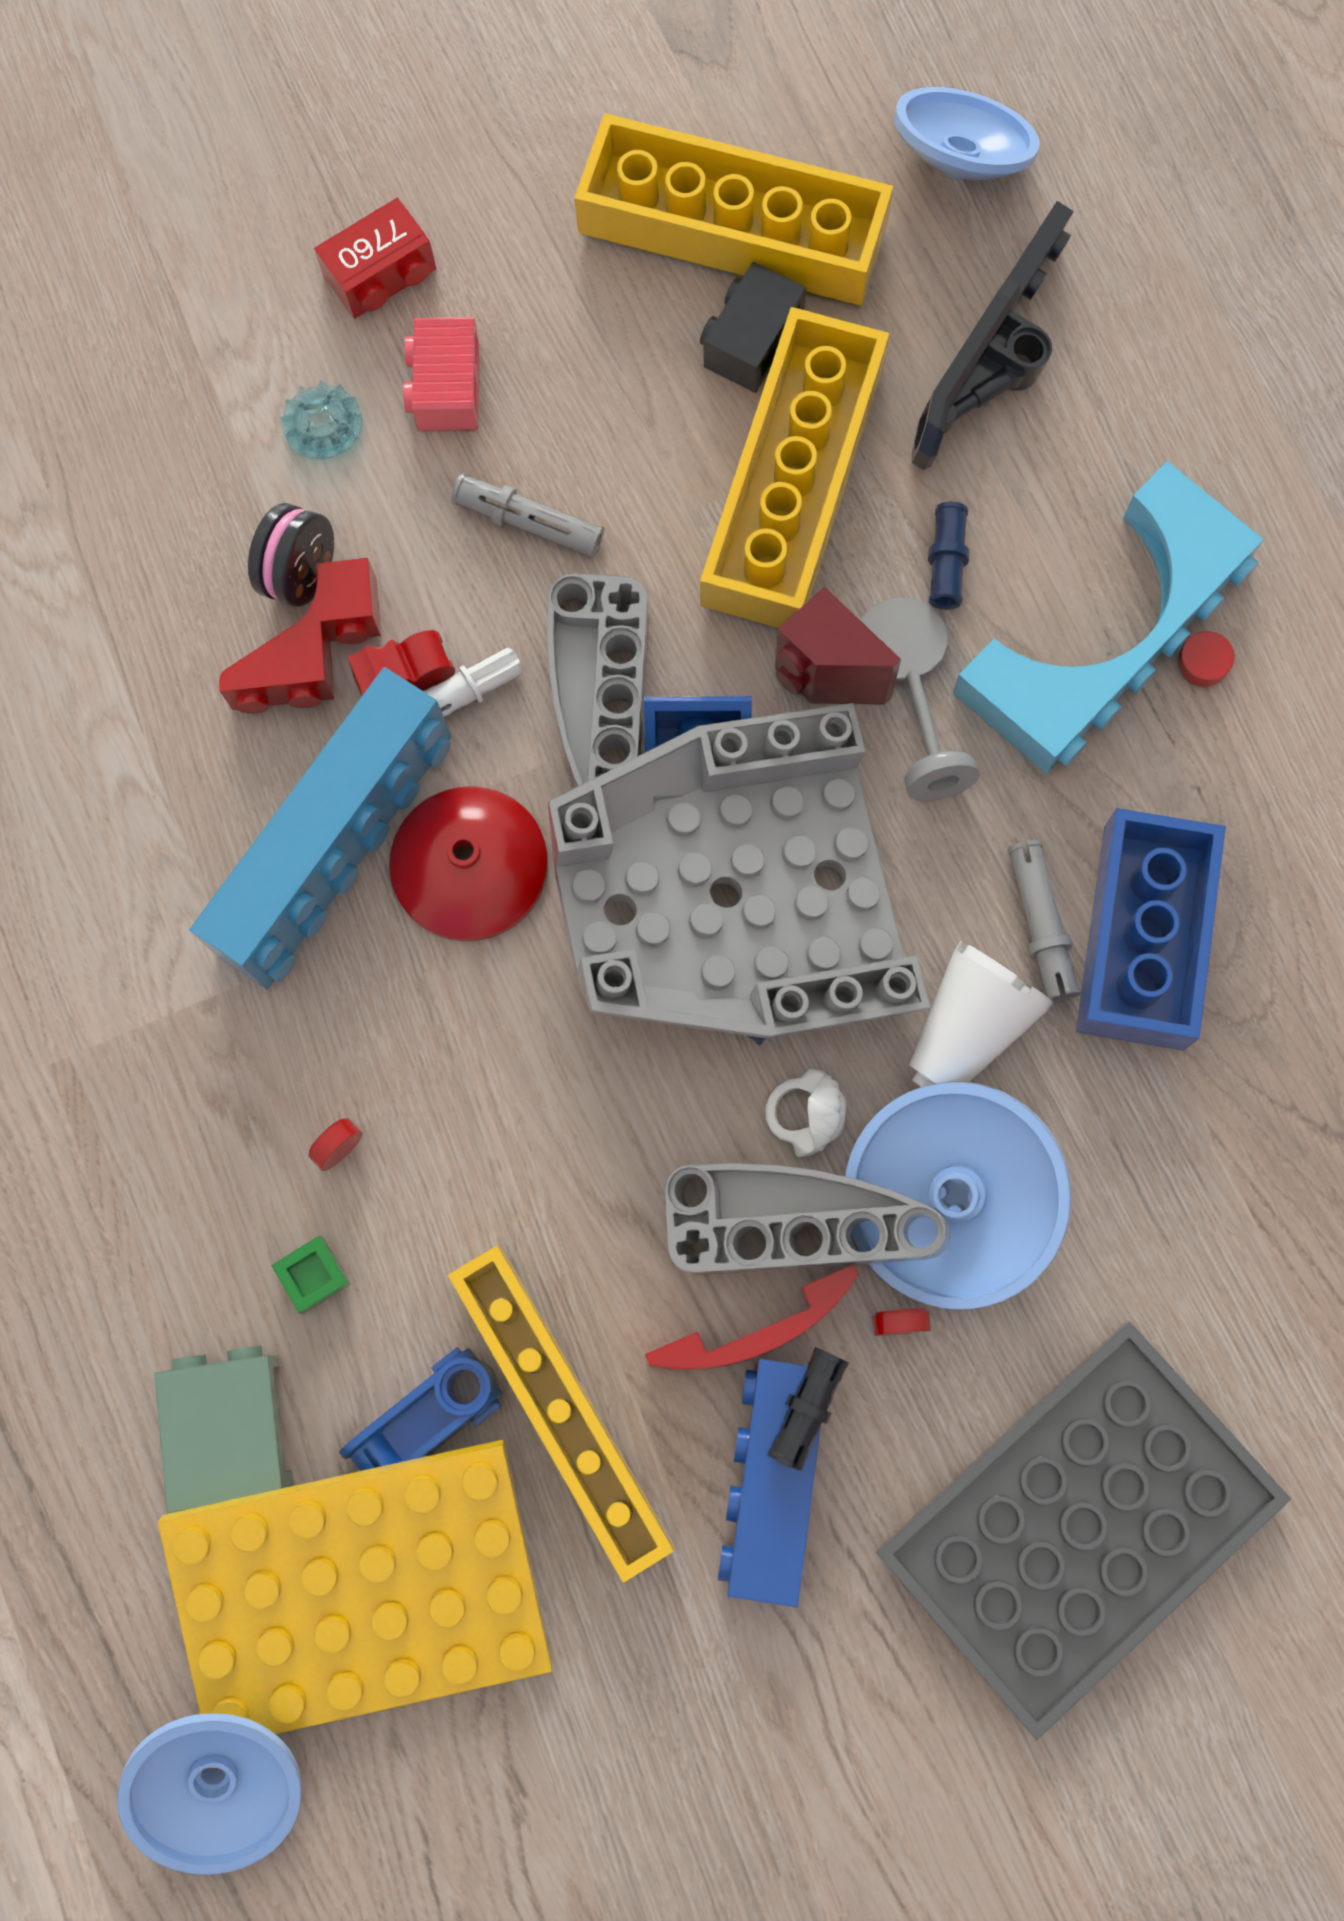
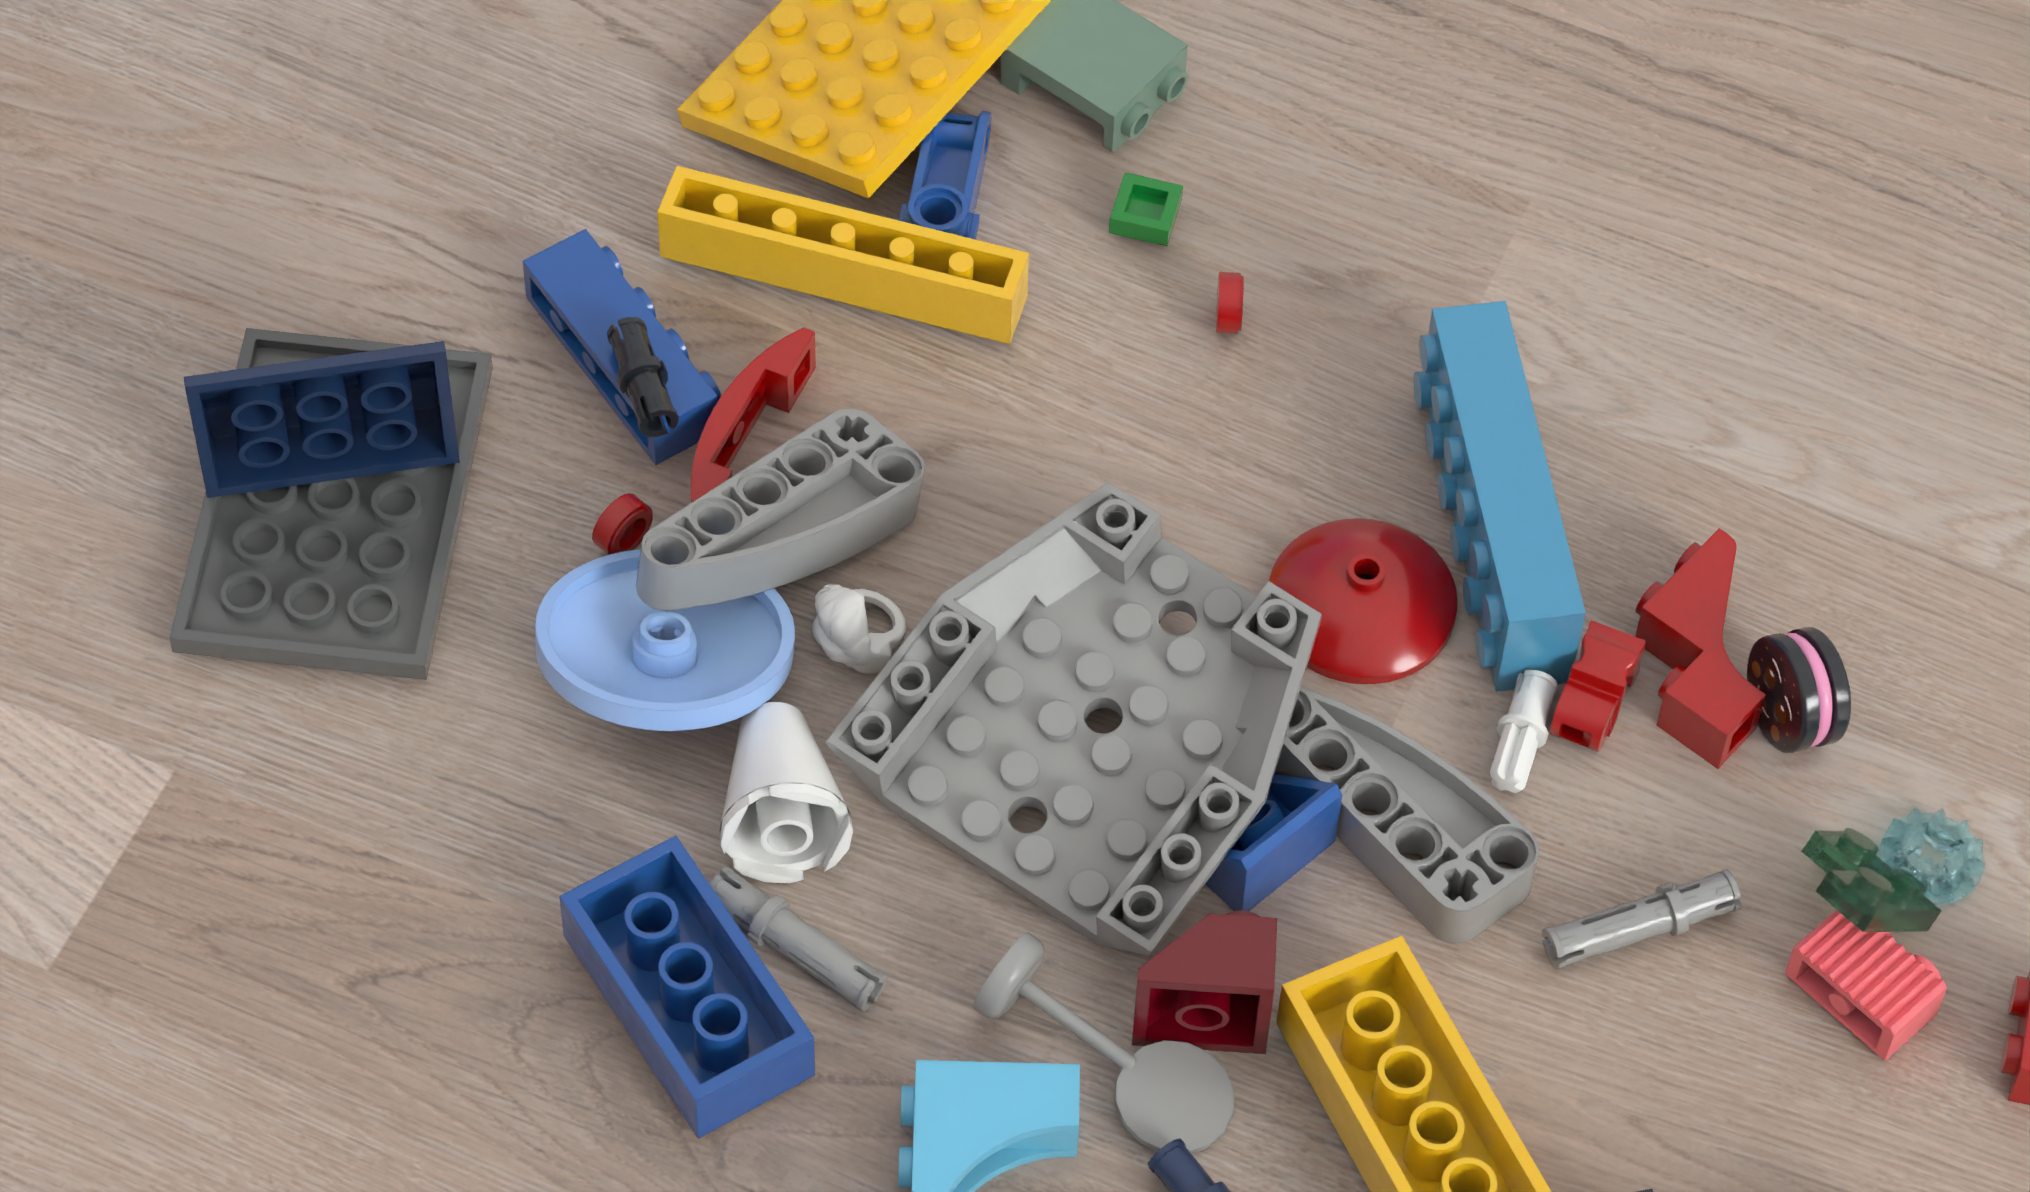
camera: 130 degrees right, 20 degrees down
none -> dark blue slope [184,341,460,498]
none -> clear green plate [1801,828,1942,932]

